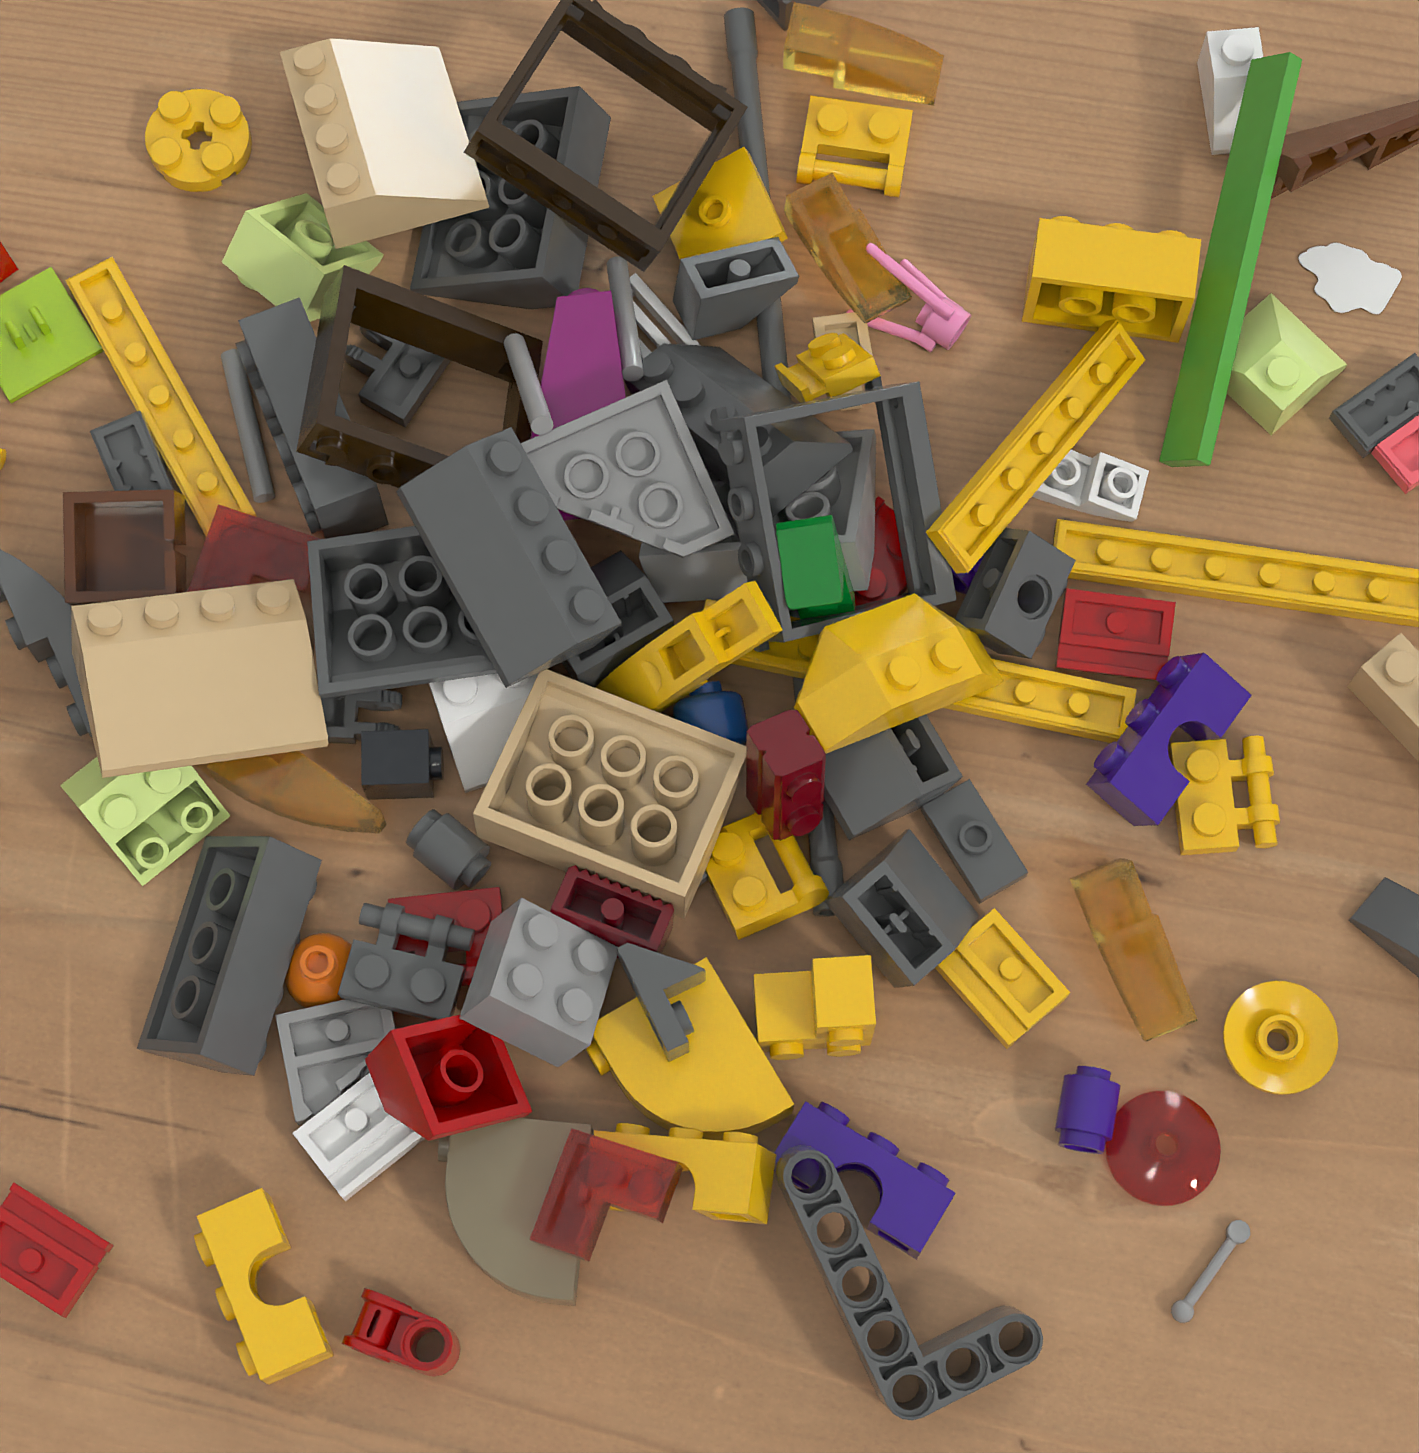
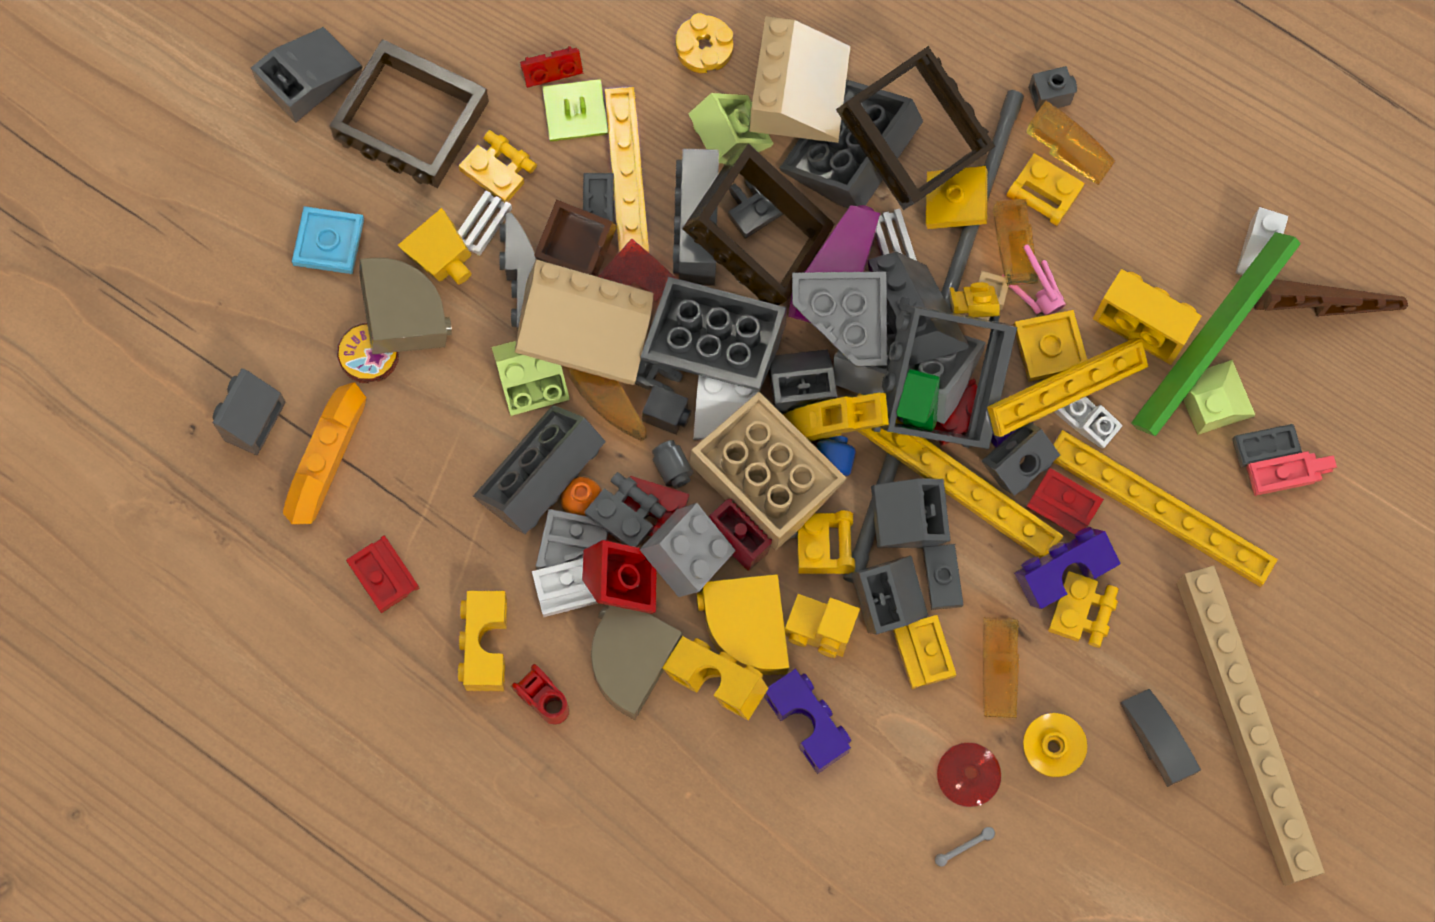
camera: 20 degrees right, 0 degrees up
light grey bar [221,349,275,503] -> none
dark grey slope [396,427,621,688] -> none
light grey bar [504,334,553,435] -> none
clear red plate [529,1128,683,1262] -> none
light grey bar [607,256,644,381] -> none
dark grey slope [617,943,706,1062] -> none
dark grey slope [673,237,799,340] -> none
dark red brick [746,709,826,841] -> none
dark grey beam [775,1145,1043,1421] -> none
yellow wedge [794,593,1004,754] -> none
dark purple brick [1055,1066,1121,1154] -> none
white sticker [1298,243,1402,314] -> none
none -> yellow plate [1013,310,1088,382]

